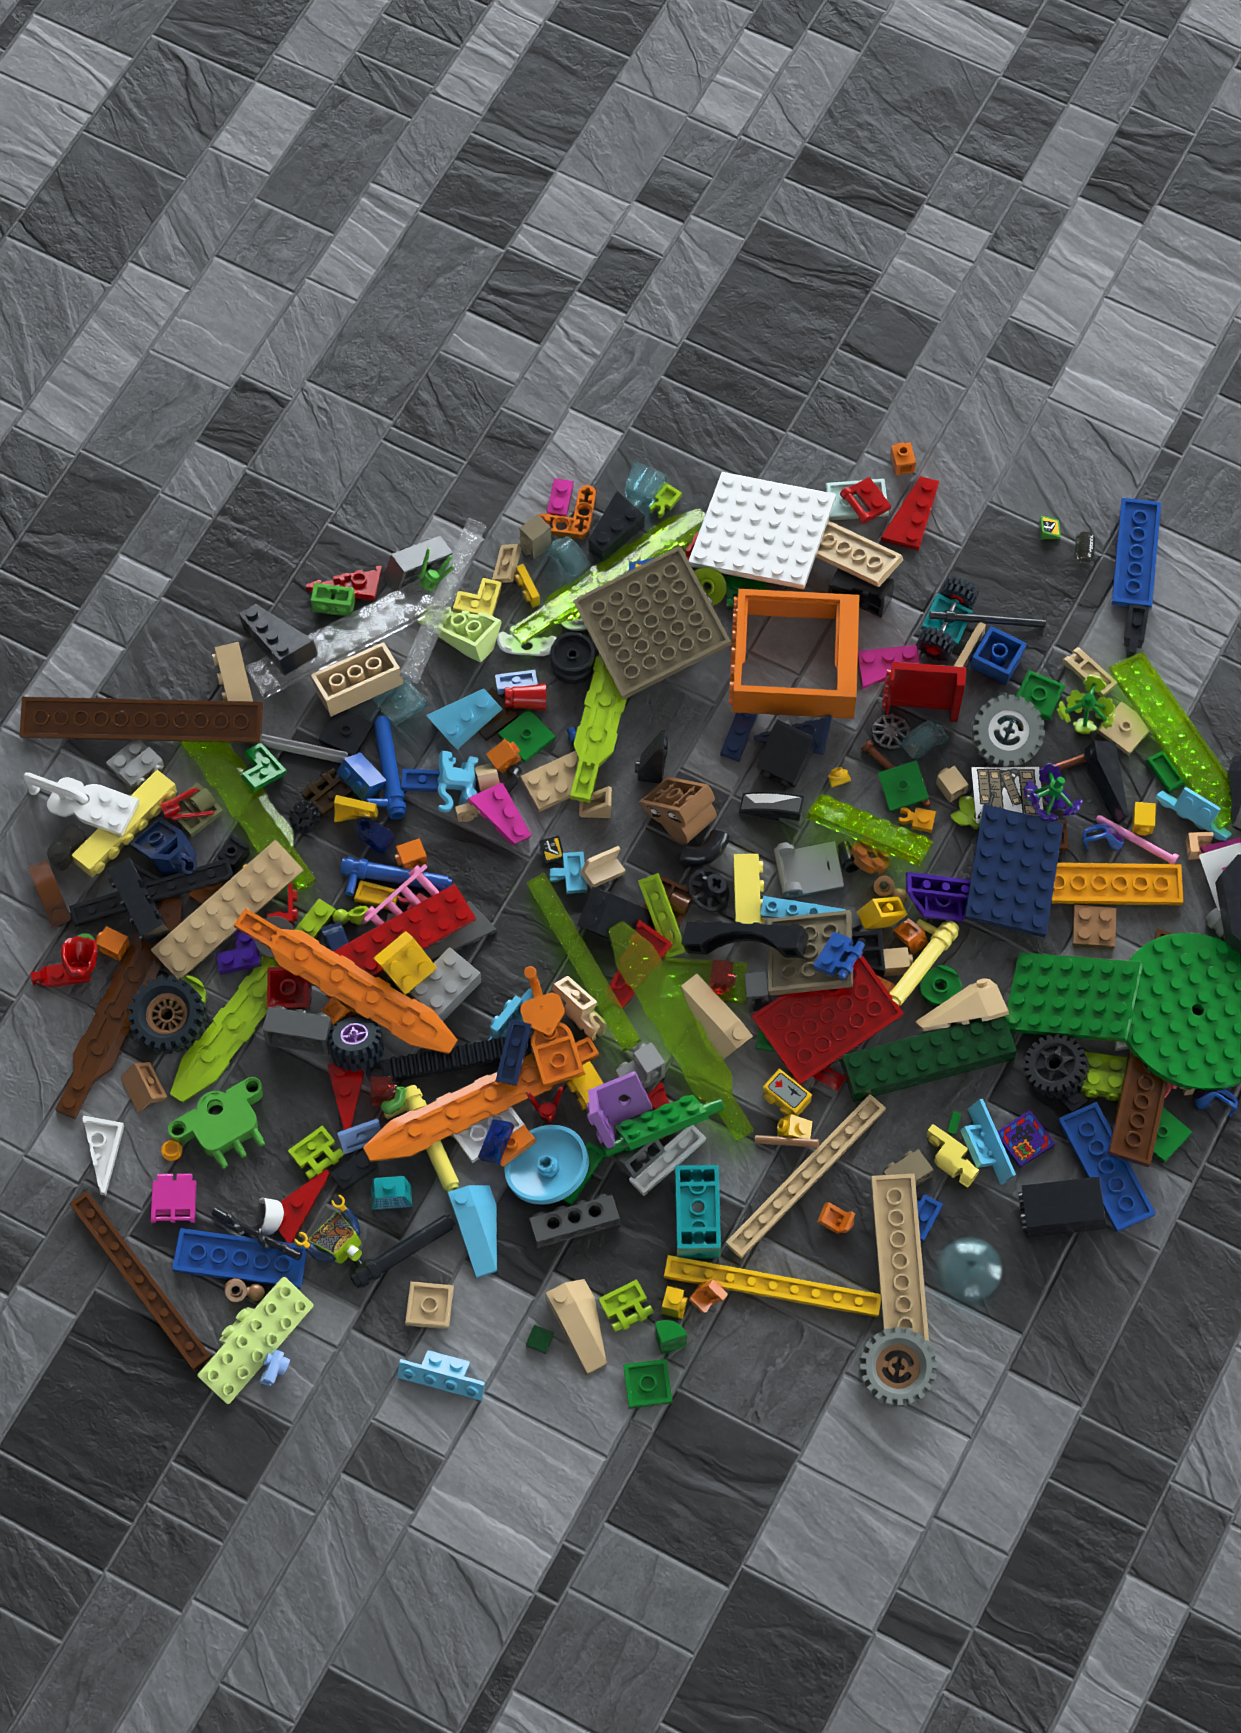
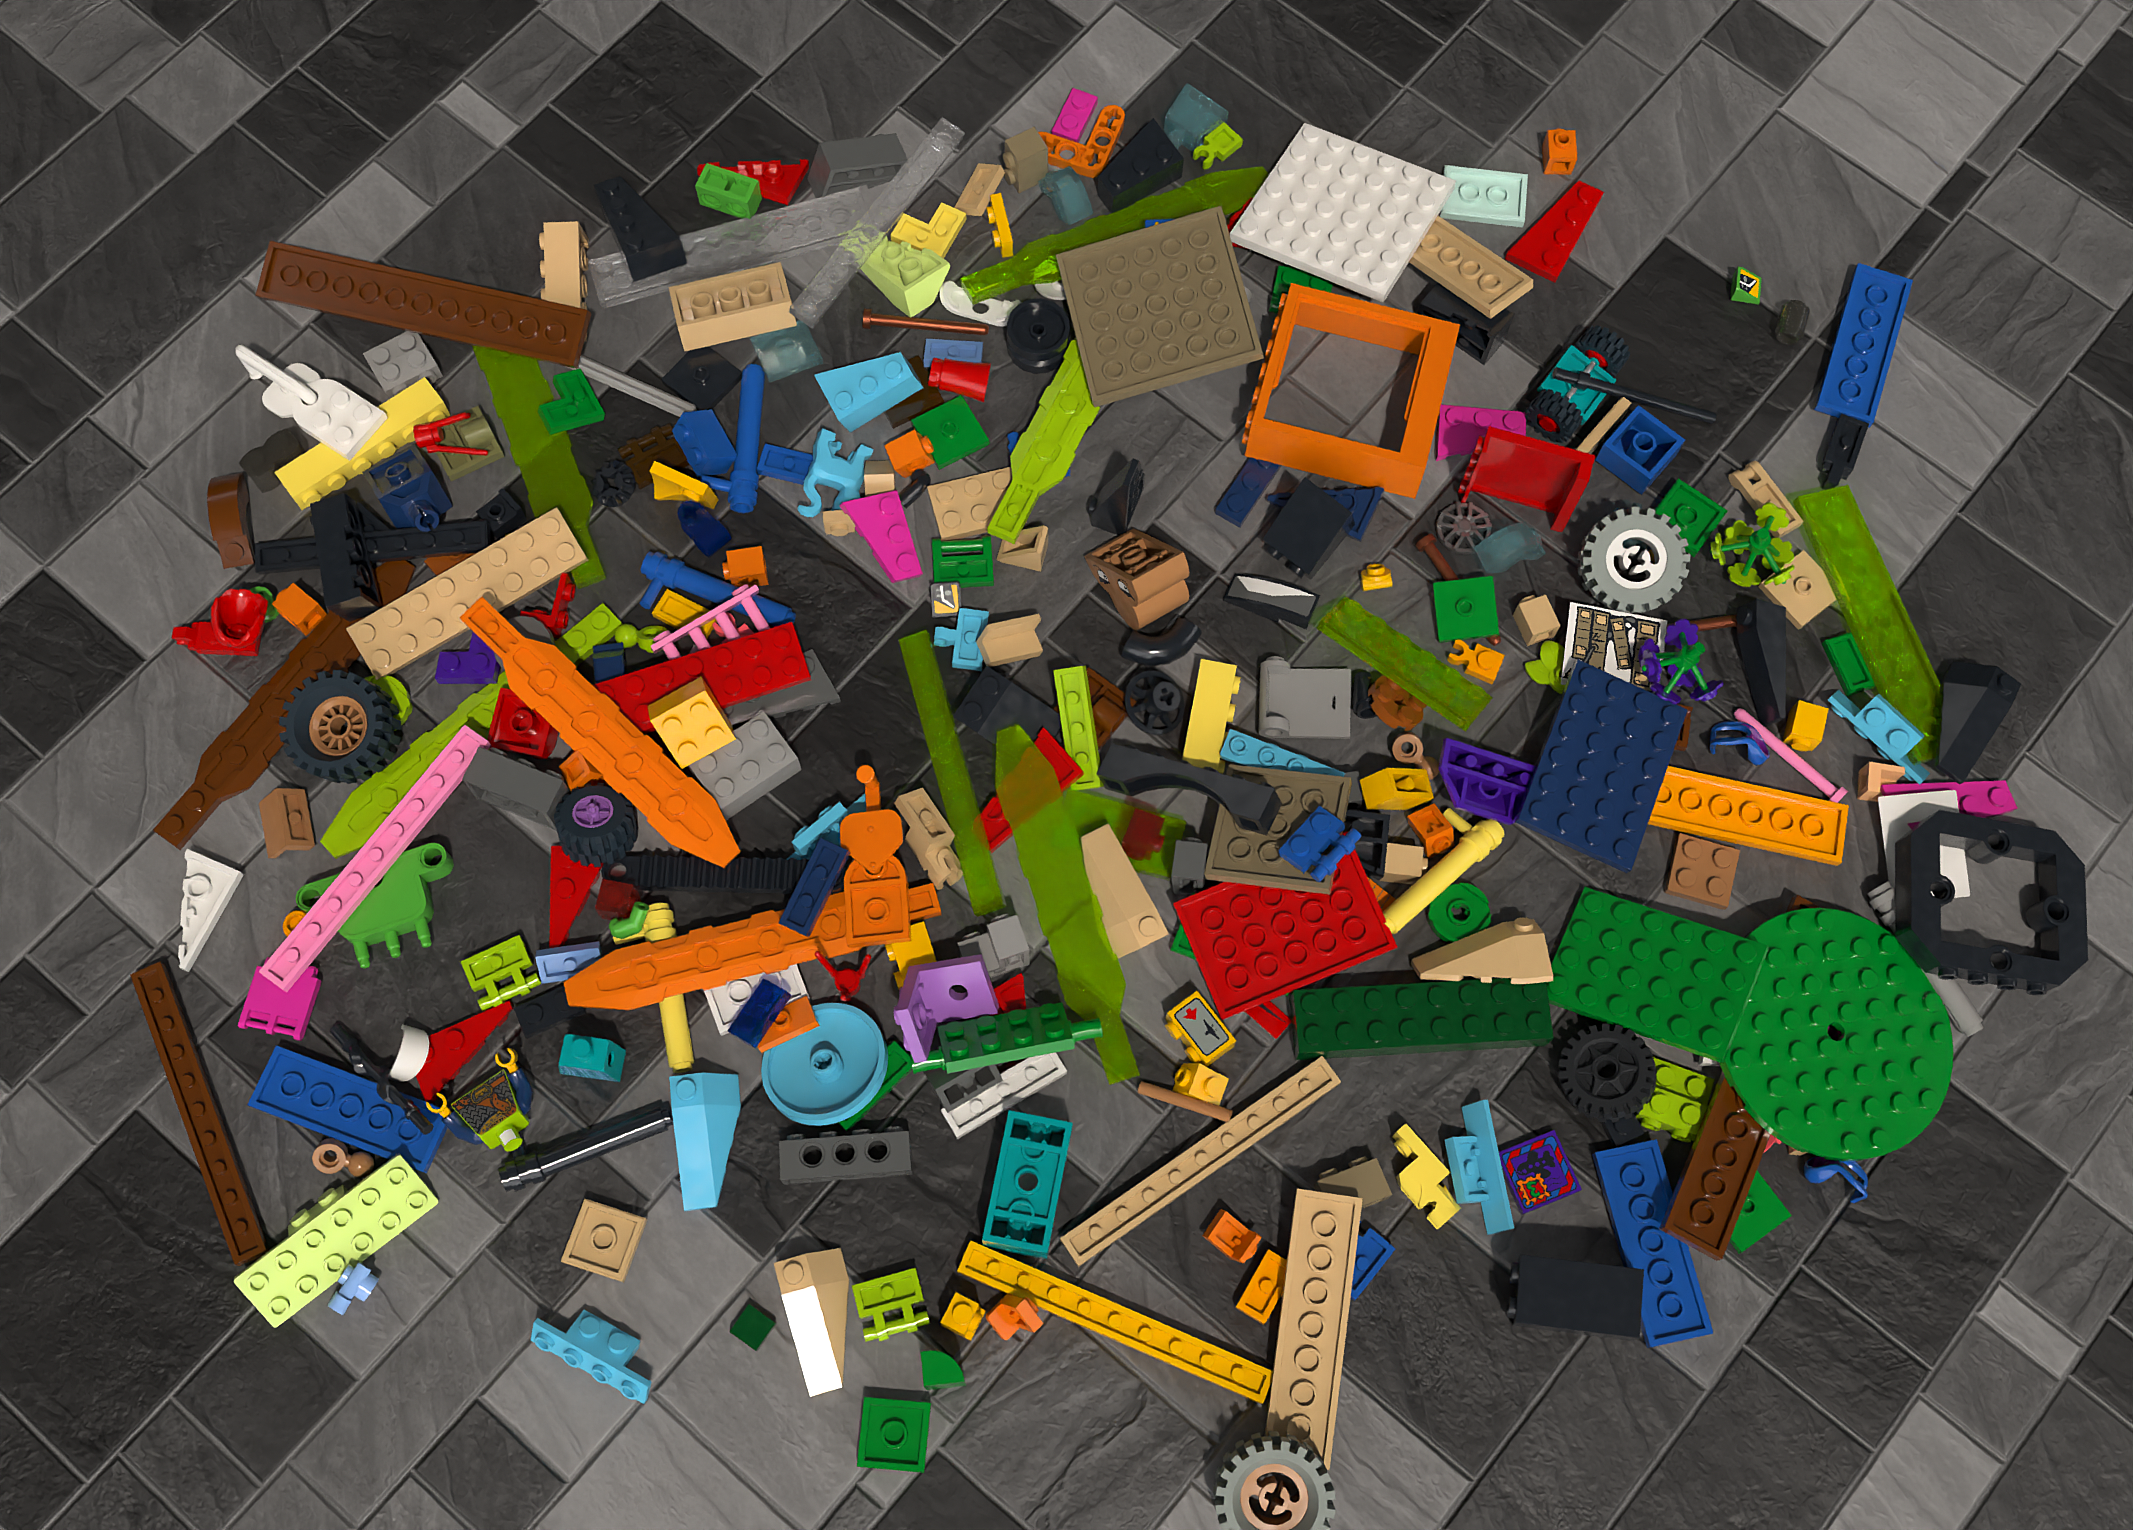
camera: 10 degrees right, 5 degrees up
bright green plant [418,548,454,591] -> none
lime dish [694,567,727,606] -> none
red plate [840,477,891,524] -> none
clear light blue dish [937,1237,1003,1301] -> none
green tile [947,1111,961,1134] -> none
none -> bright pink plate [259,725,491,992]
none -> copper bar [863,308,989,336]
none -> green plate [932,535,994,588]
none -> light orange plate [1235,1249,1287,1325]

